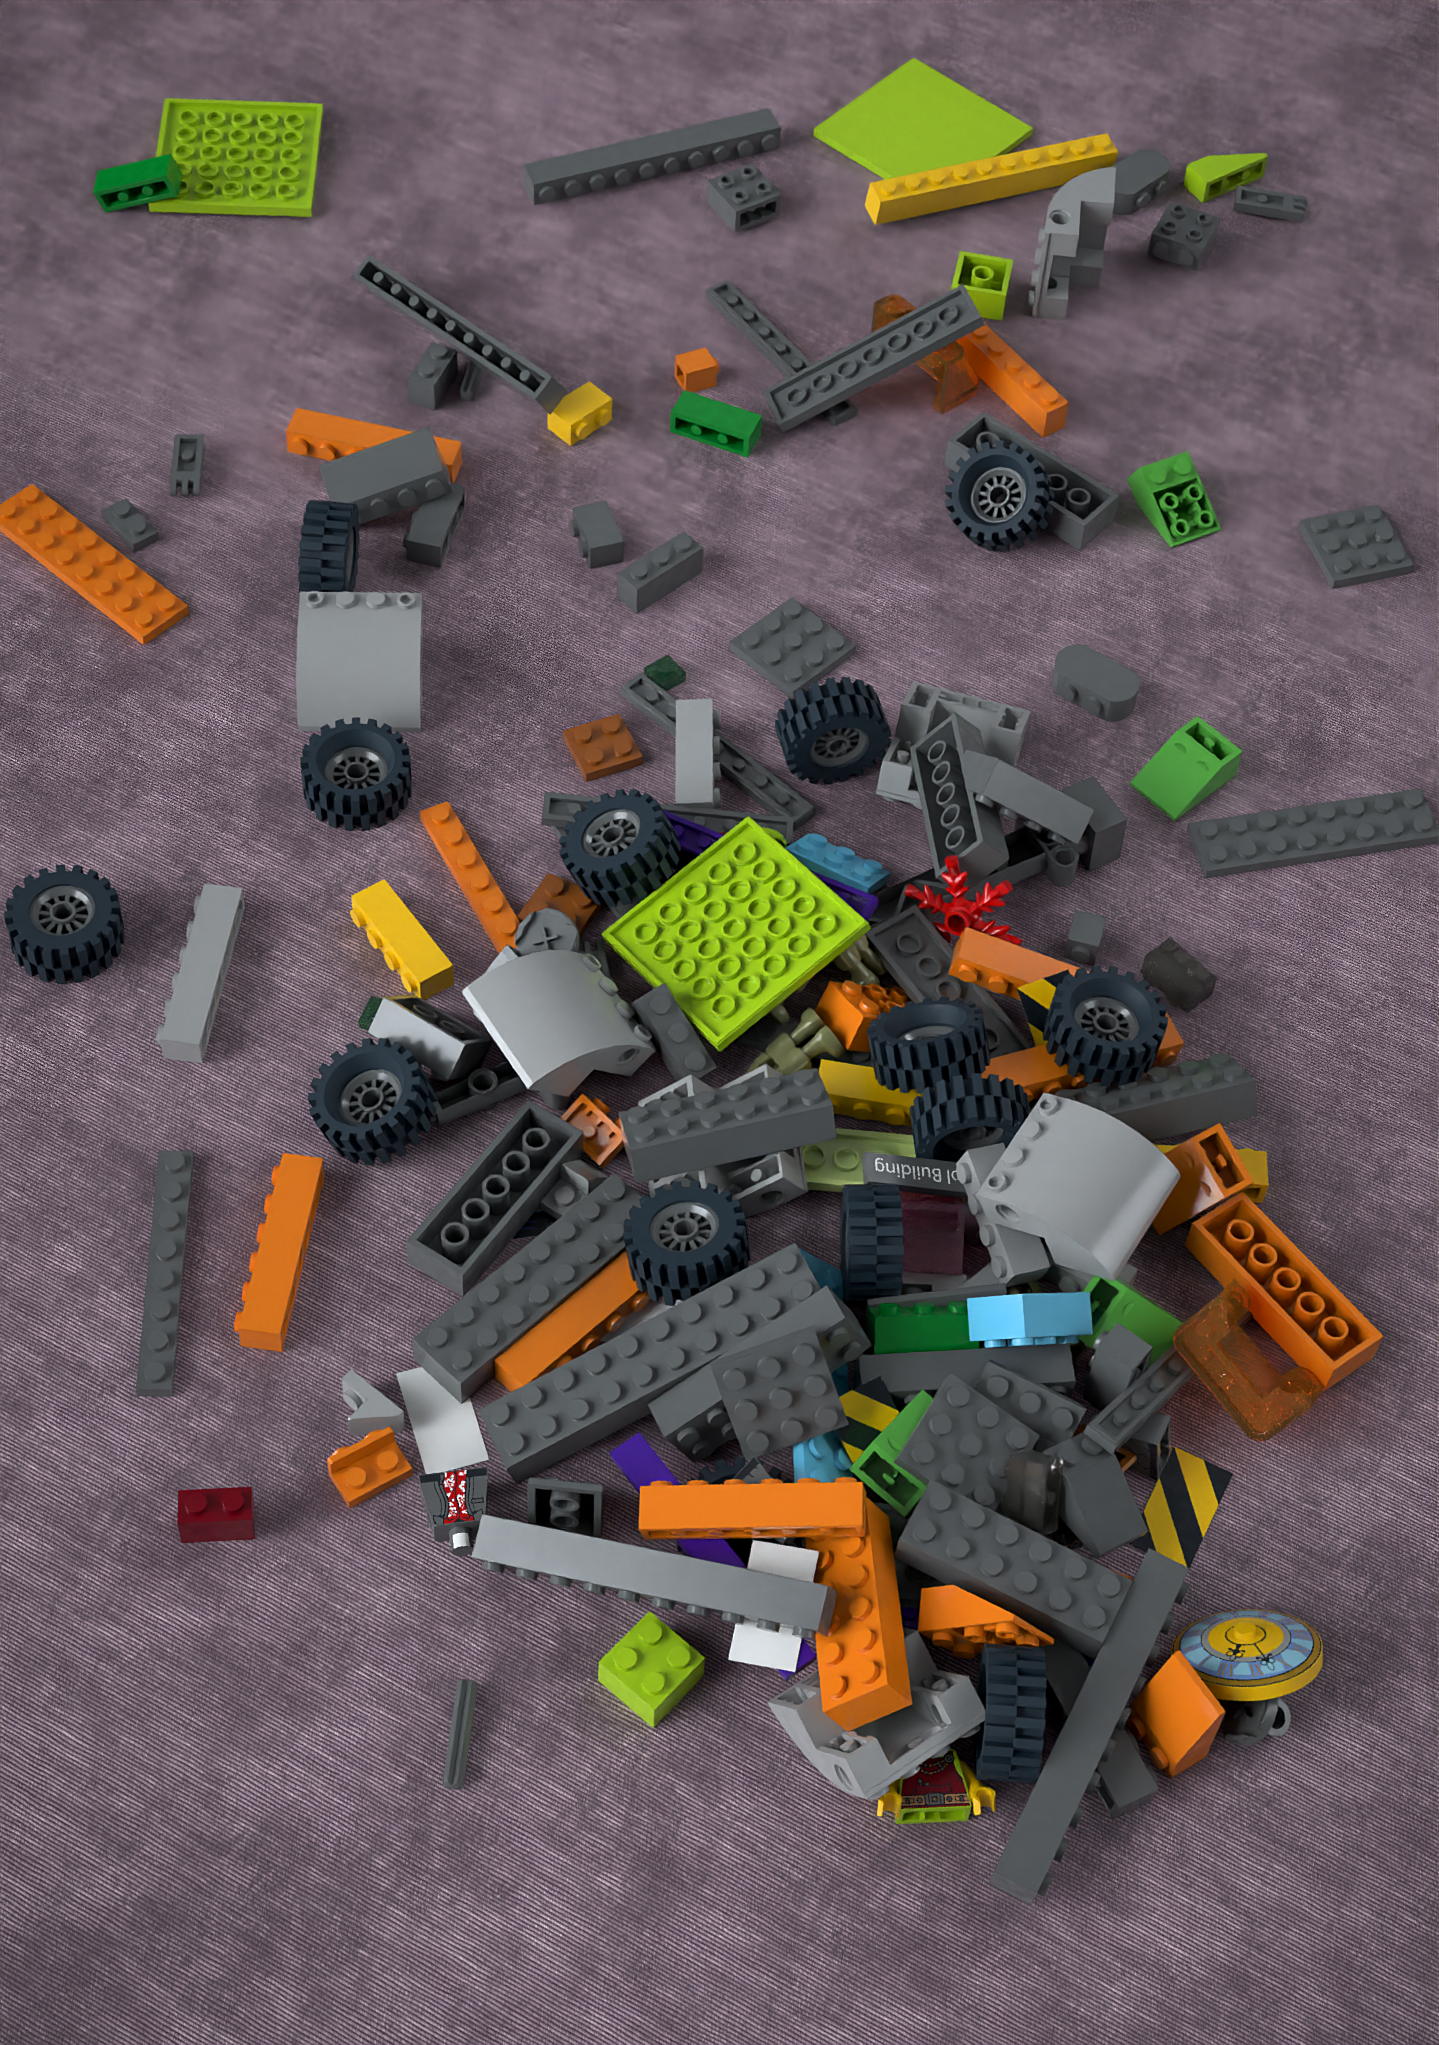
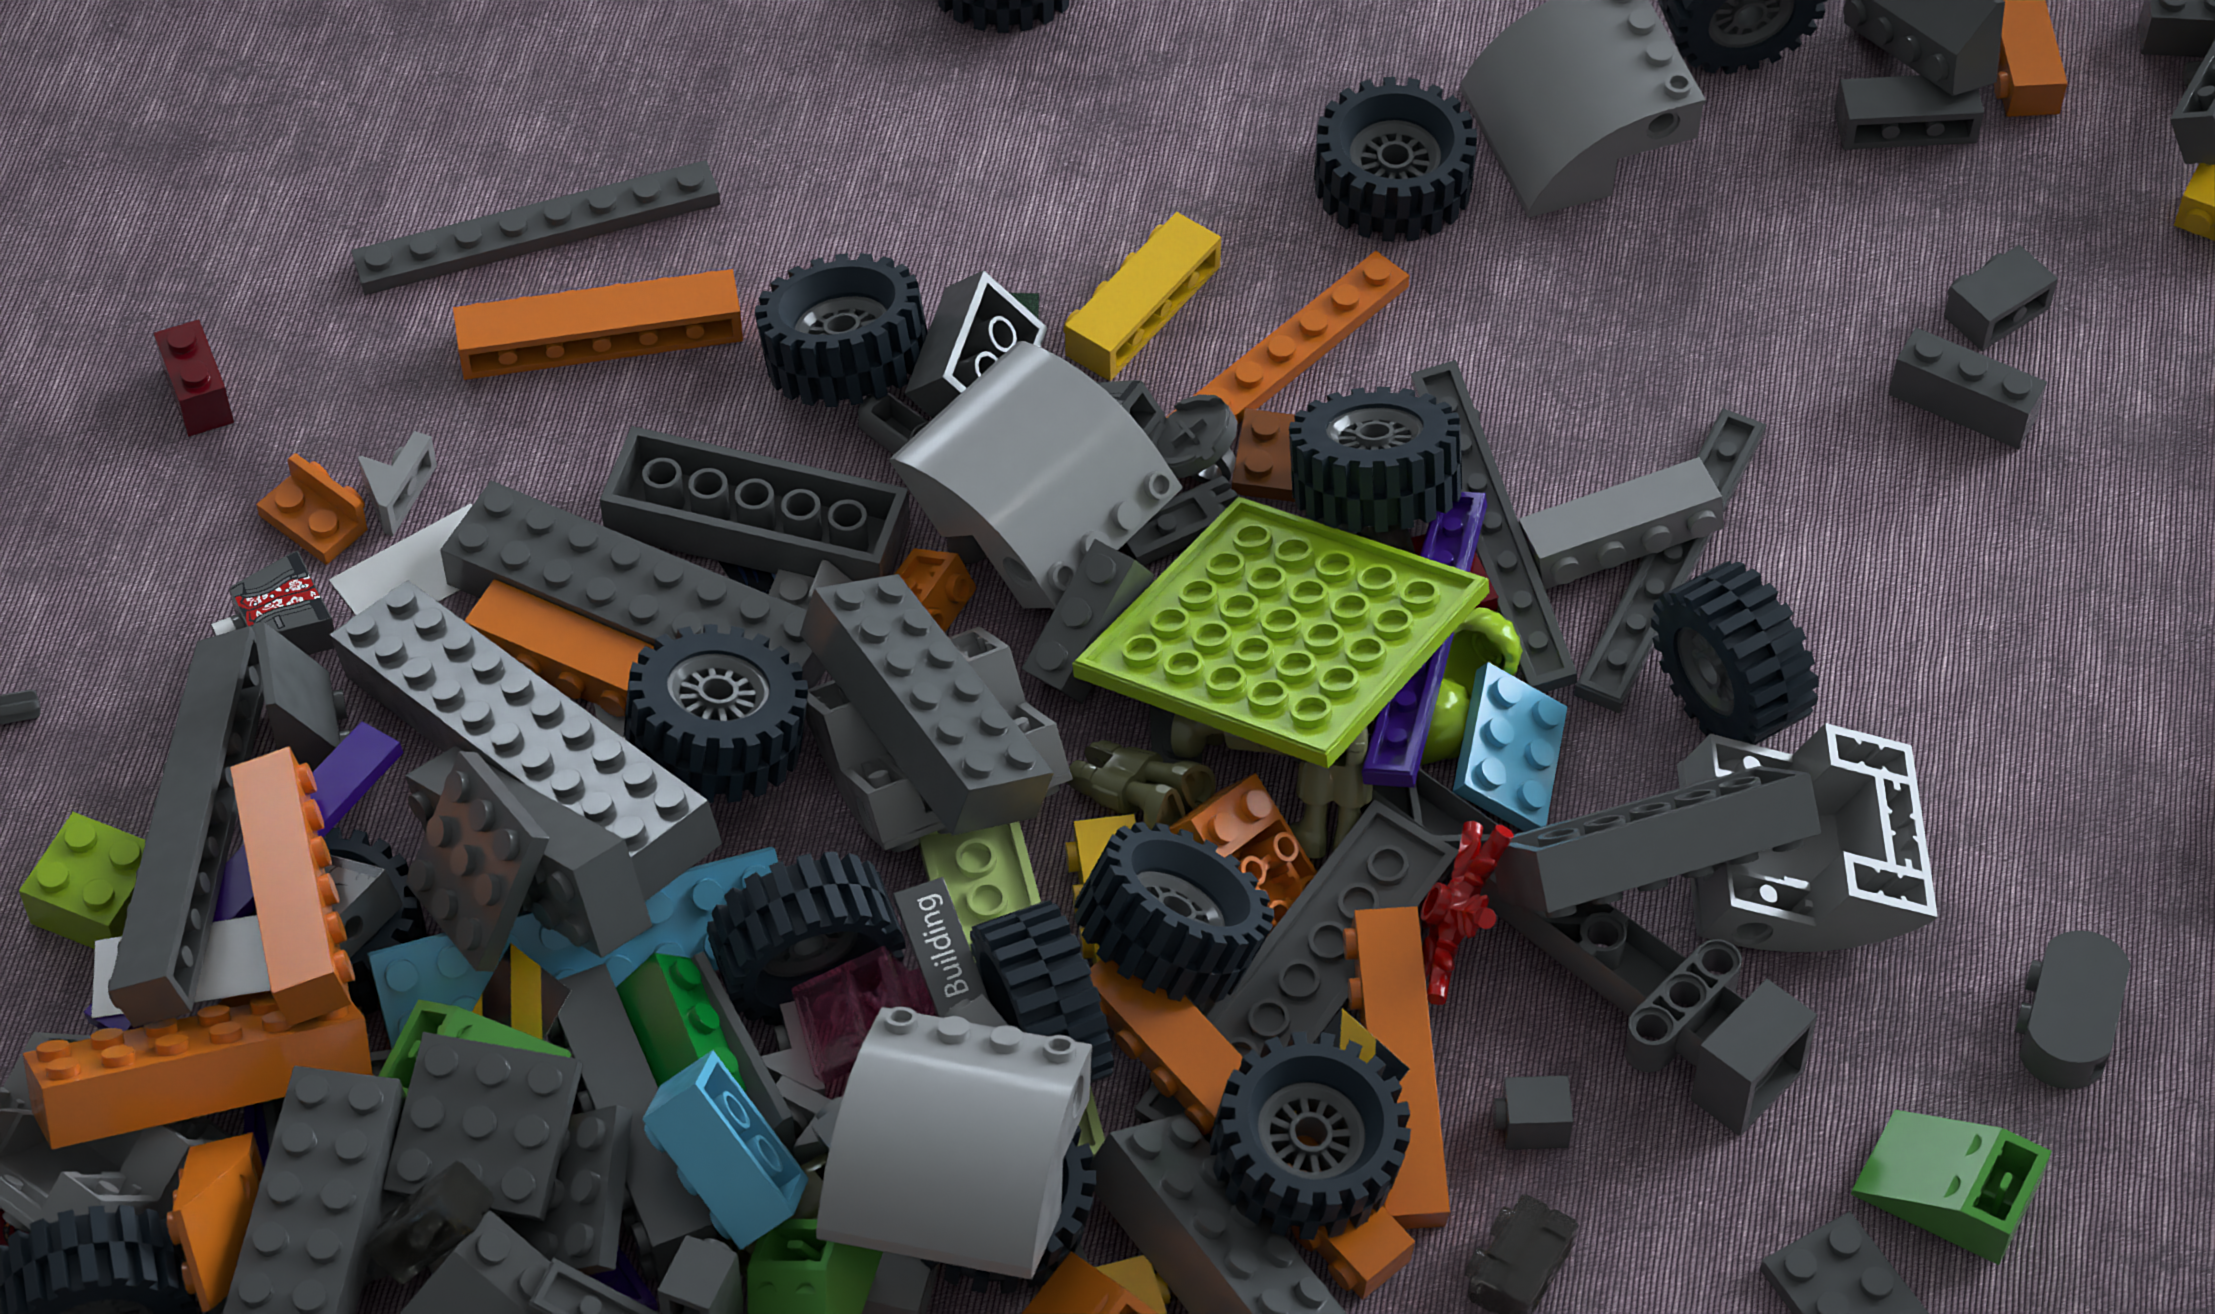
camera: 75 degrees right, 0 degrees up
light grey brick [157,883,245,1063] -> none
dark orange plate [563,713,643,782] -> none
clear green plate [644,655,686,691] -> none
dark grey plate [729,597,856,699] -> none
dark grey slope [963,749,1094,845] -> none

